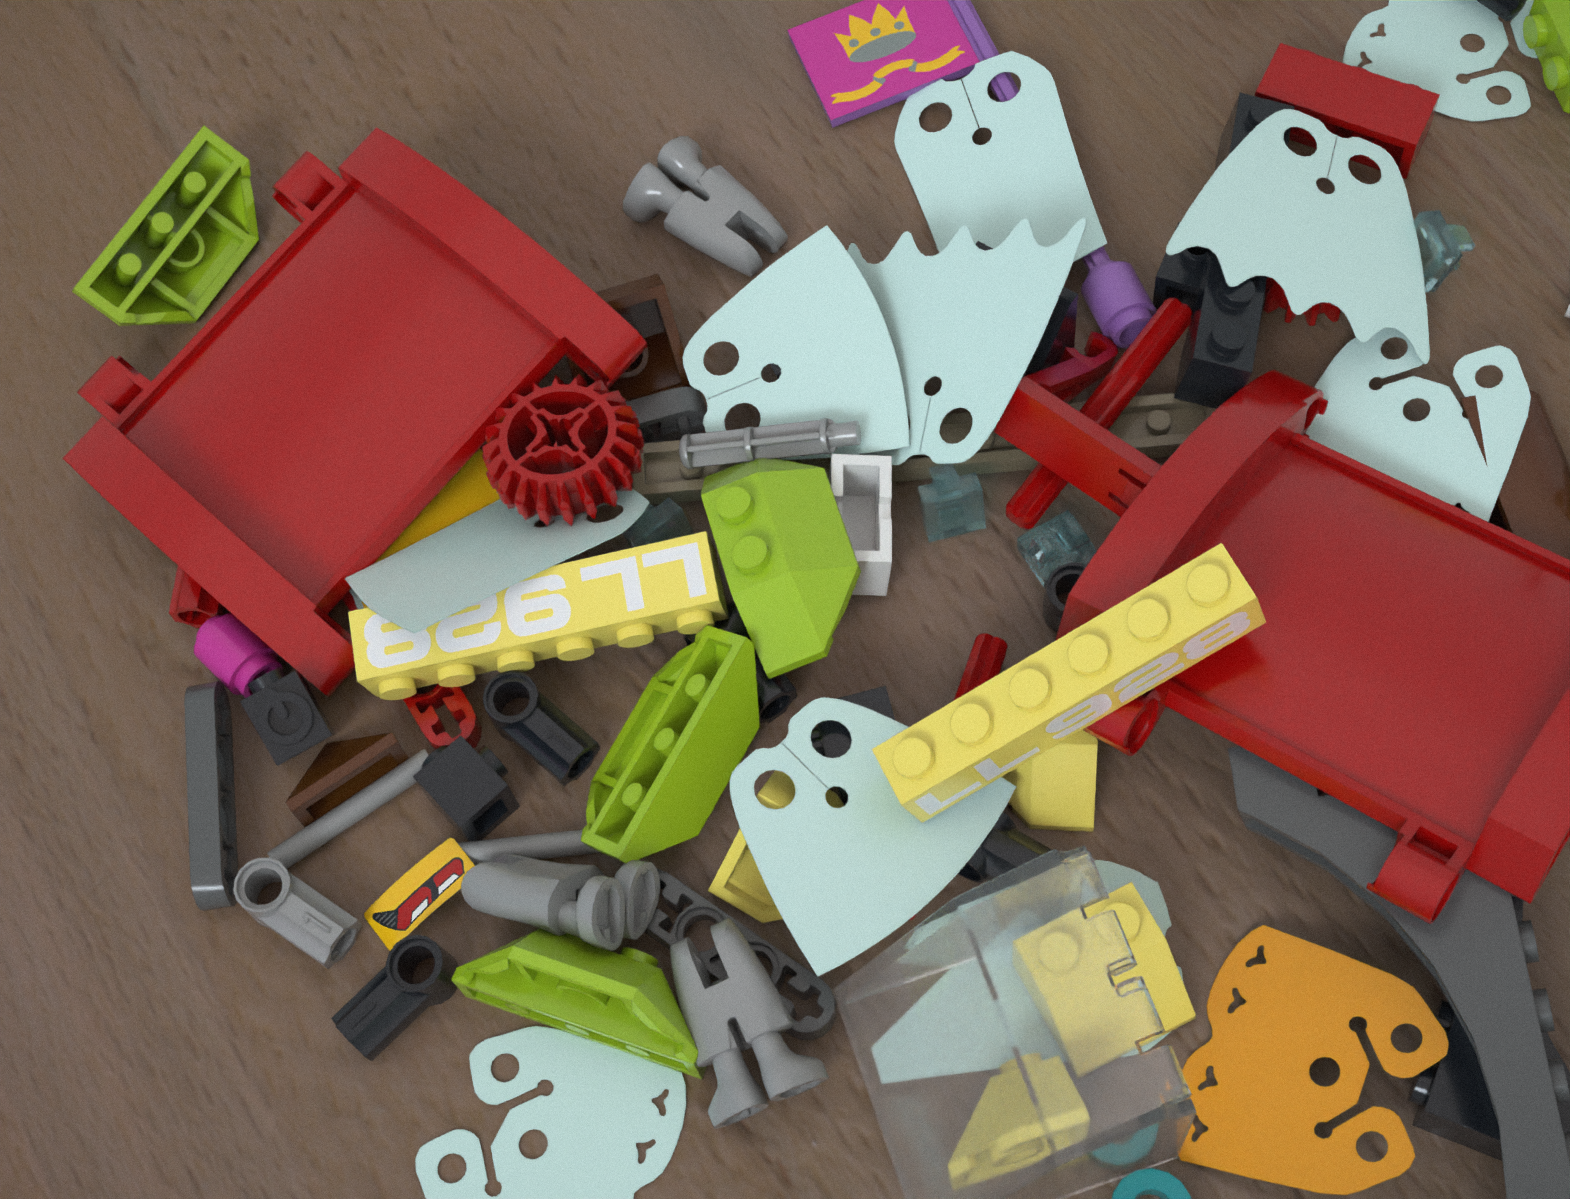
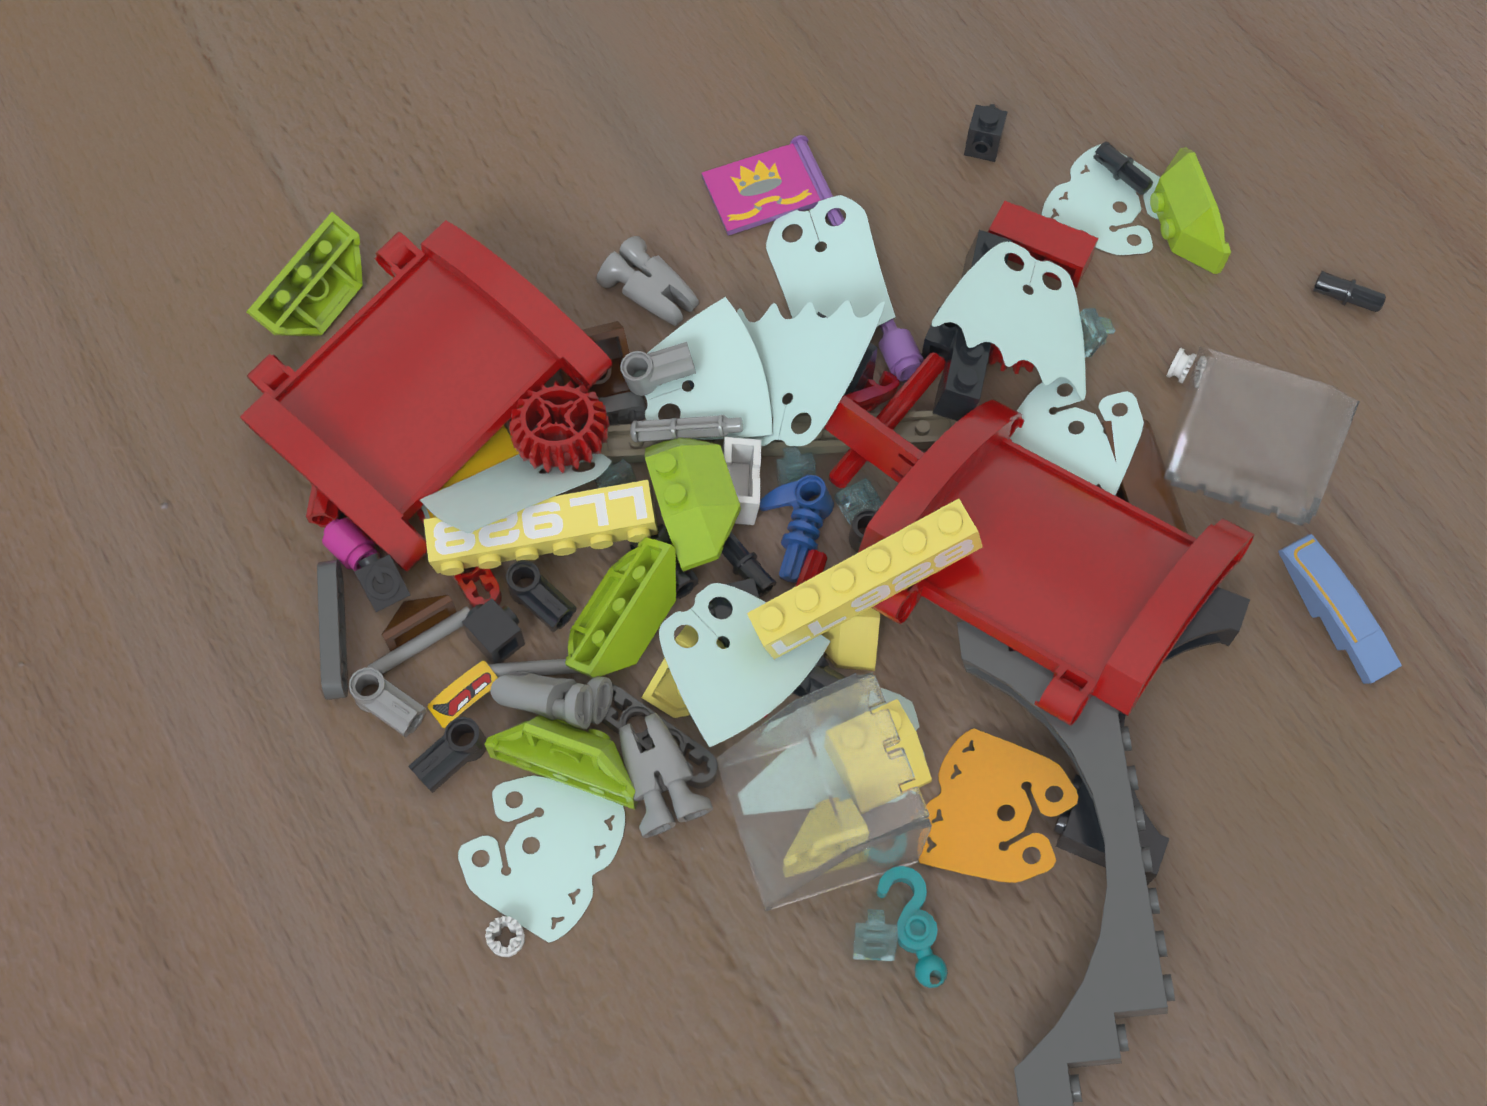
camera: 10 degrees left, 0 degrees up
none -> light grey piece [620,342,696,396]
none -> black axle [722,532,777,598]
none -> blue piece [760,475,834,583]

